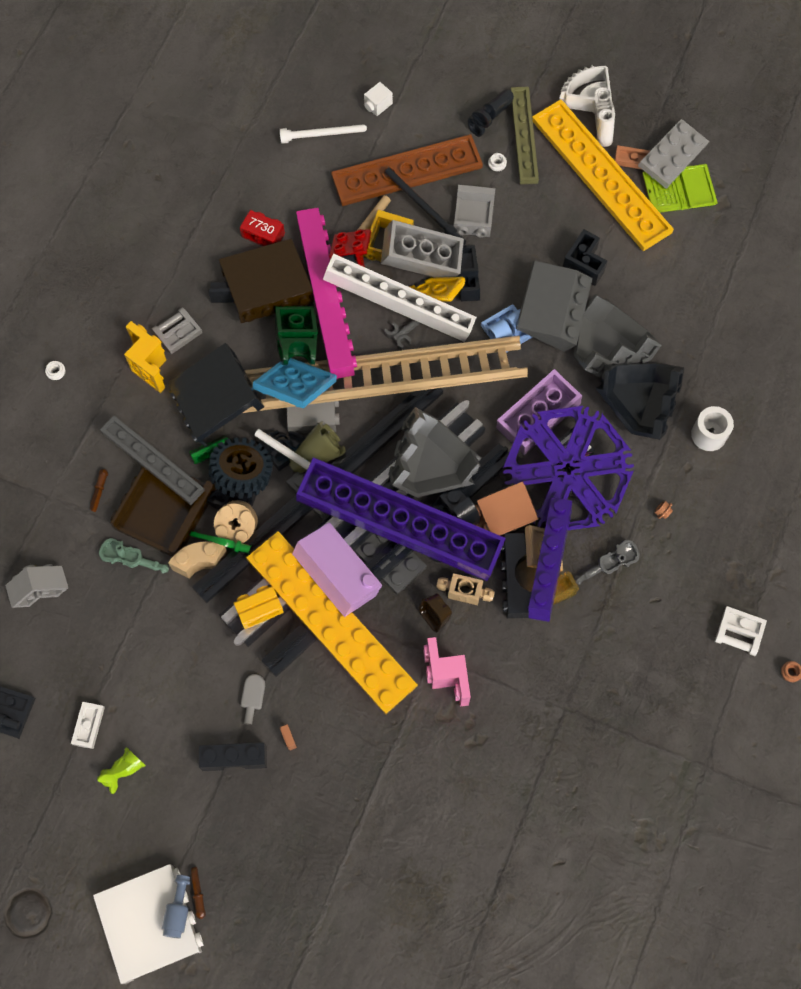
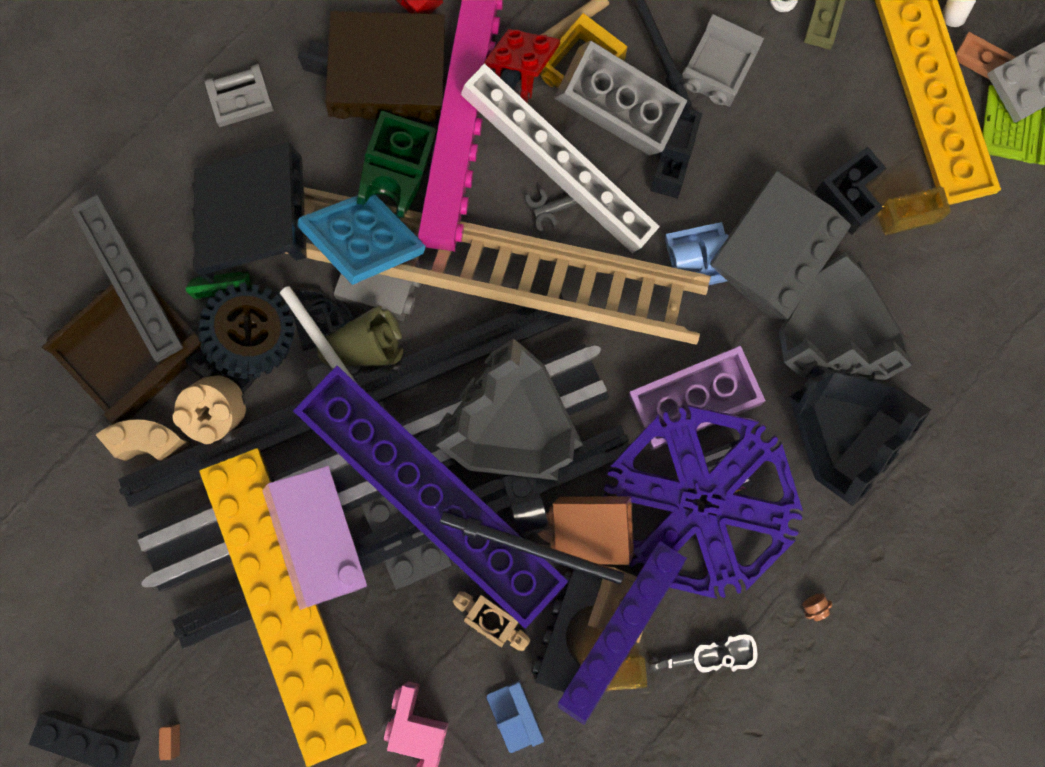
camera: 20 degrees right, 10 degrees up
white plate [45,361,65,380] -> none
reddish brown piece [90,469,108,512] -> none
sand green piece [99,538,169,573] -> none
yellow bracket [124,321,166,393] -> none
green animal [190,531,251,554] -> none
yellow brick [234,586,284,629] -> none
light grey piece [240,674,265,725] -> none
yellow tile [410,277,465,302] -> none
dark brown piece [419,593,452,633] -> none
white piece [691,406,734,451] -> none
none -> black bar [439,511,624,585]
none -> medium blue panel [487,680,544,753]
none -> clear yellow brick [878,186,951,236]

